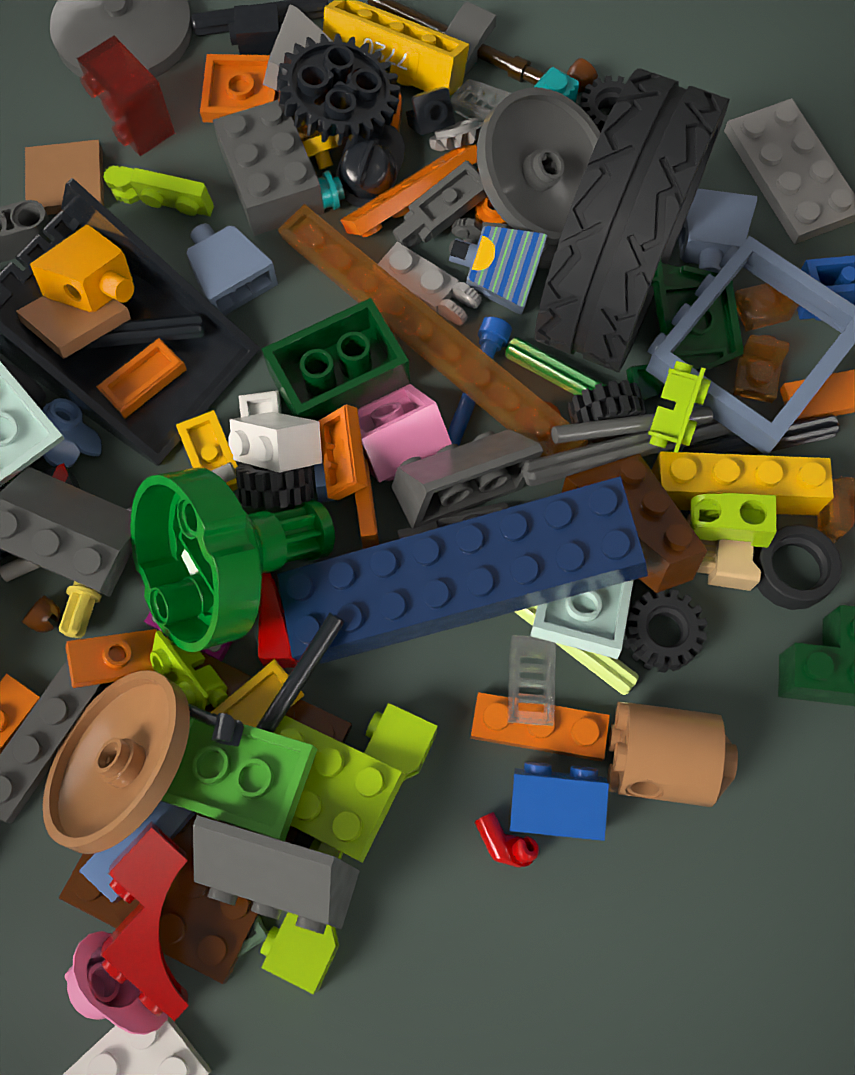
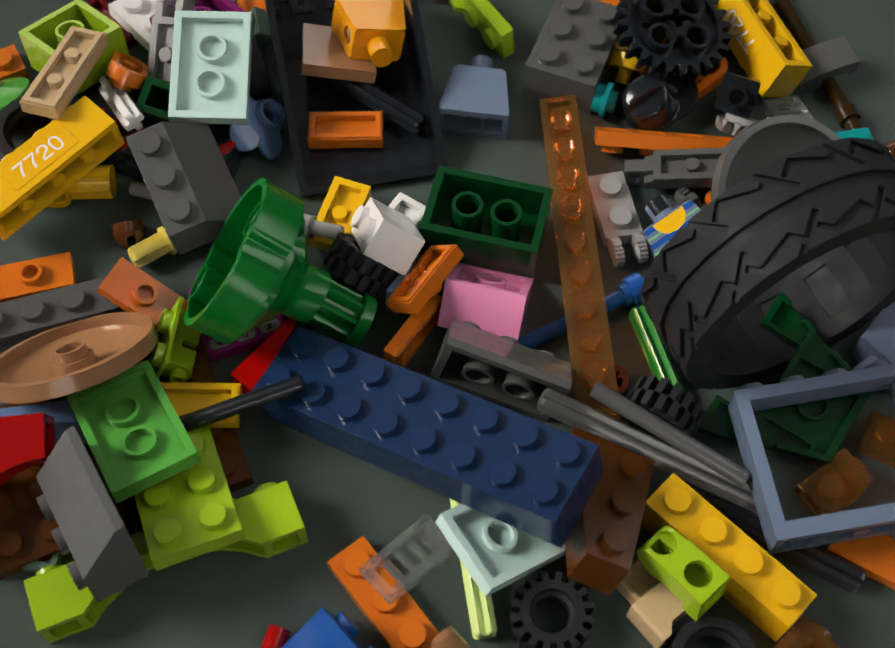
camera: 40 degrees right, 10 degrees down
black hand [189,704,244,747] -> none
lime hinge [648,361,711,453] -> none

